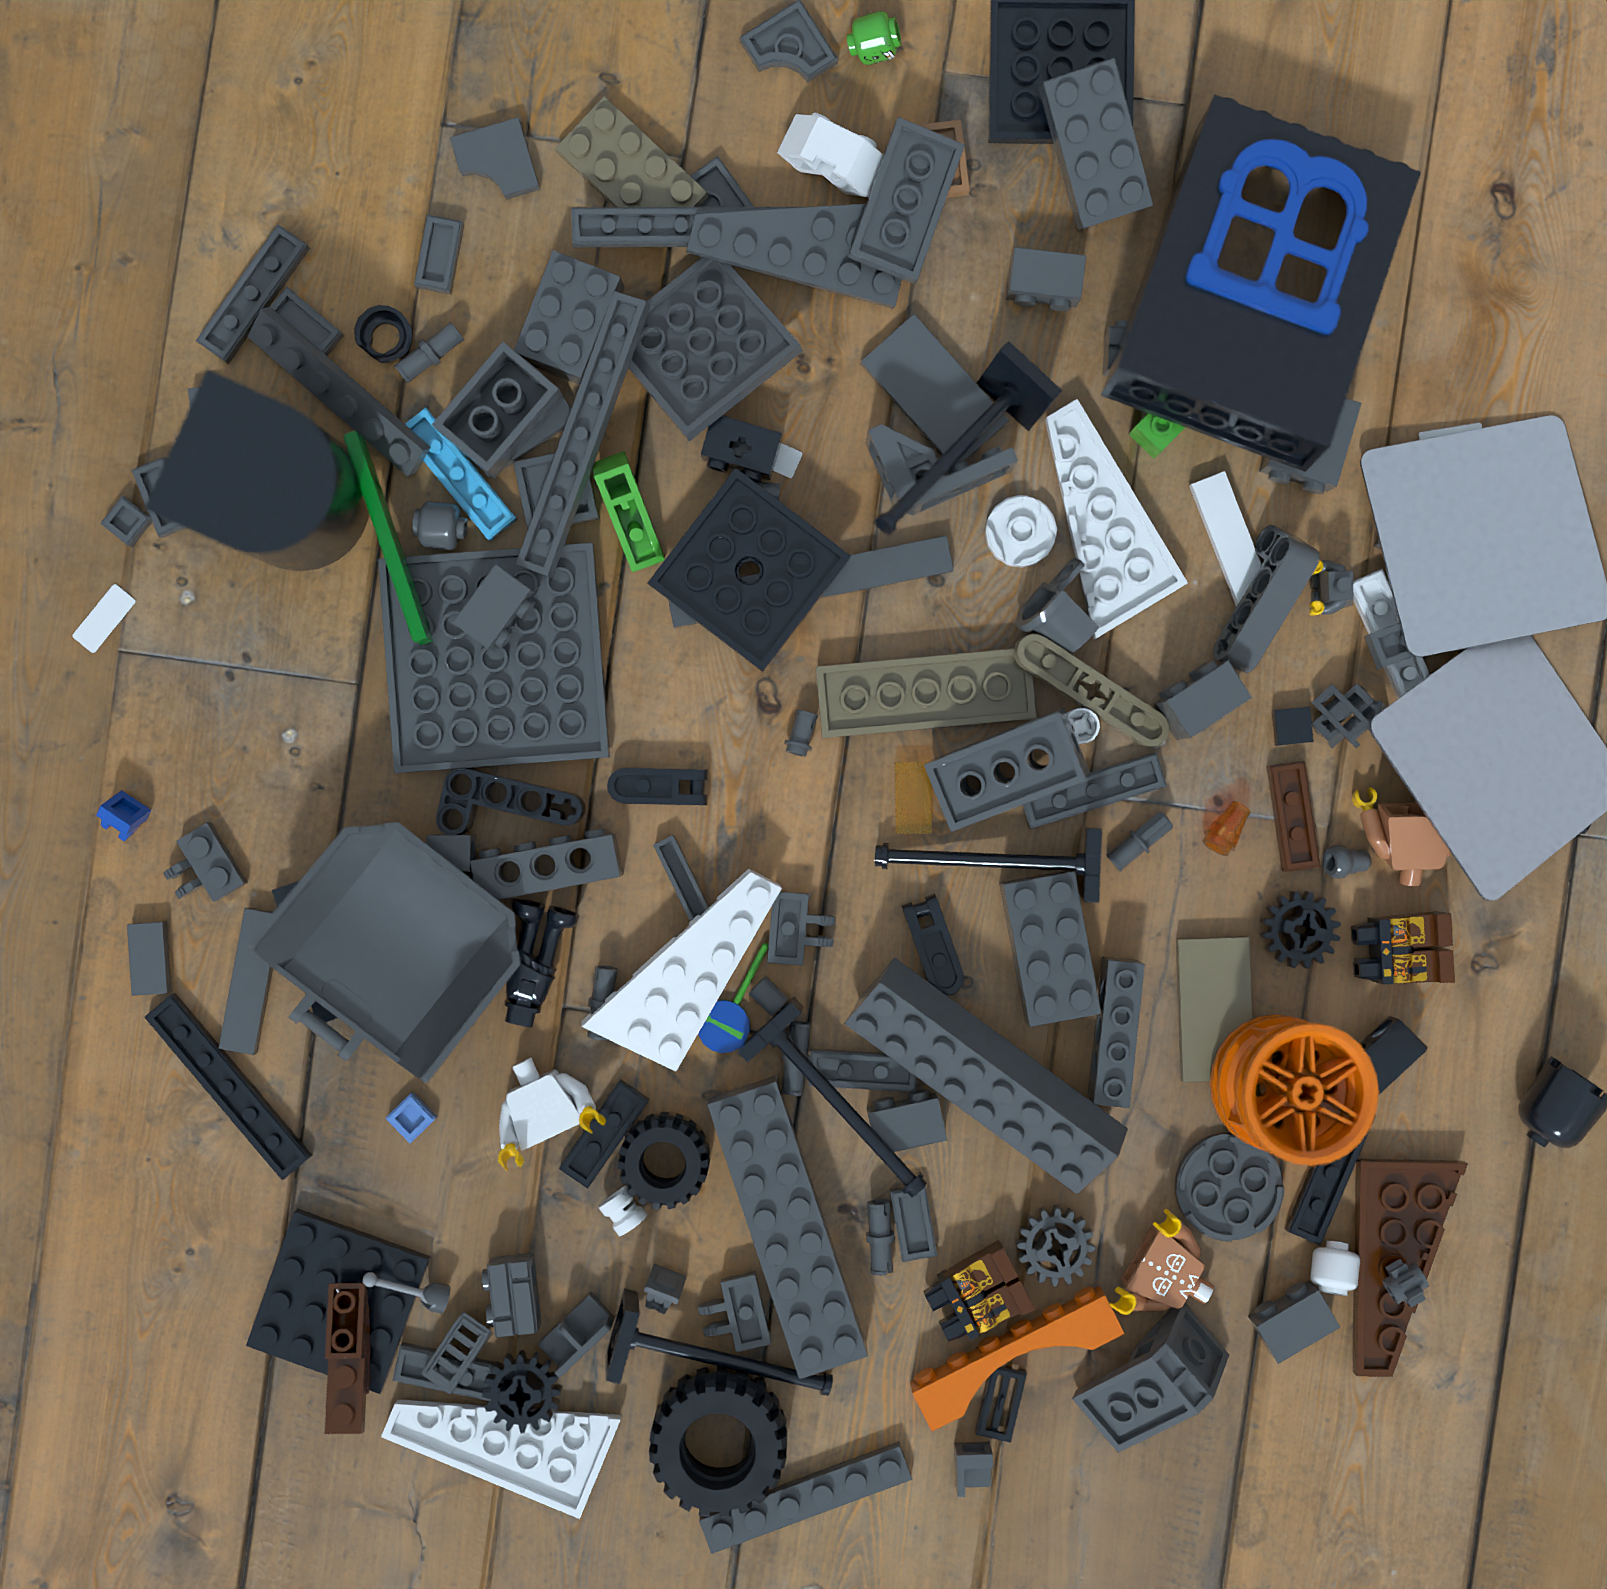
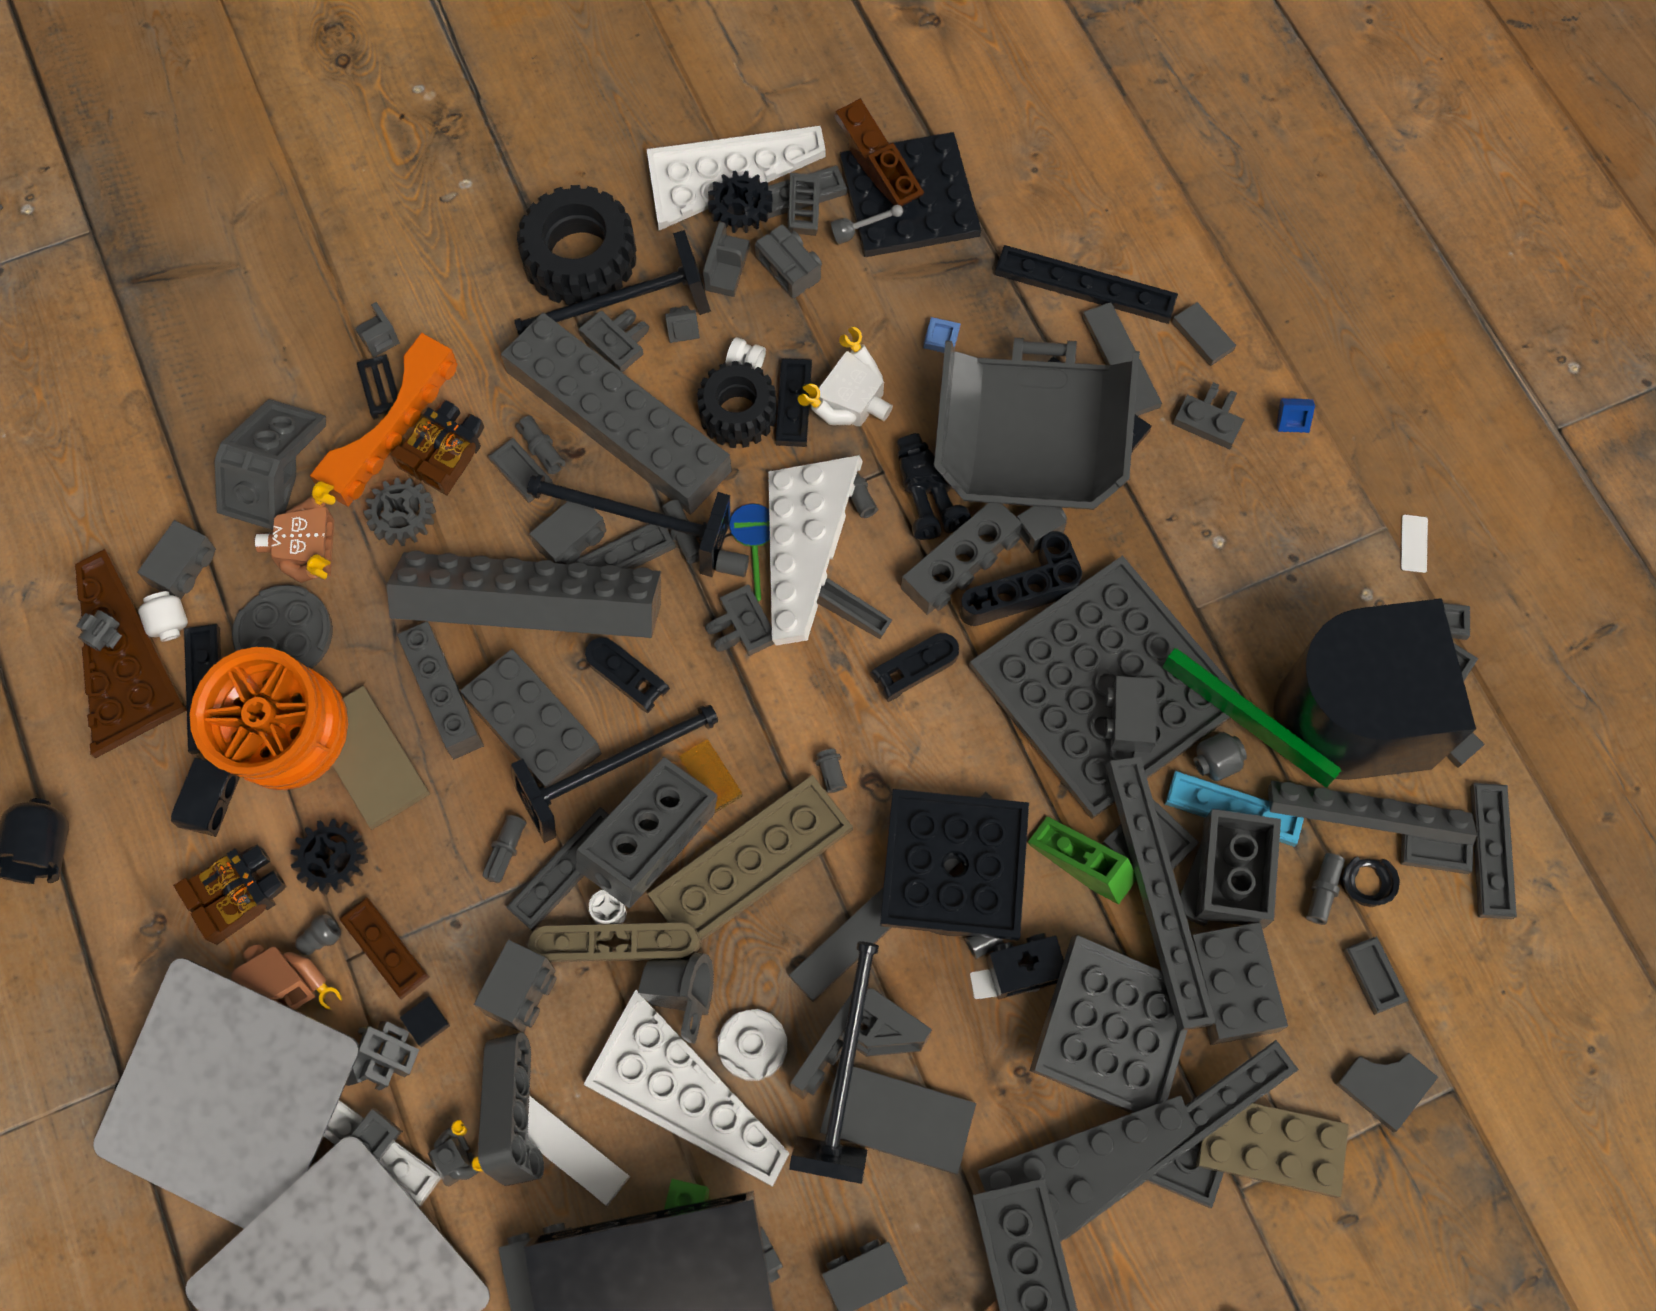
camera: 150 degrees right, 20 degrees down
dark grey plate [699,1442,912,1554] -> none
white brick [777,113,883,197] -> none
clear orange cone [1202,801,1251,856] -> none

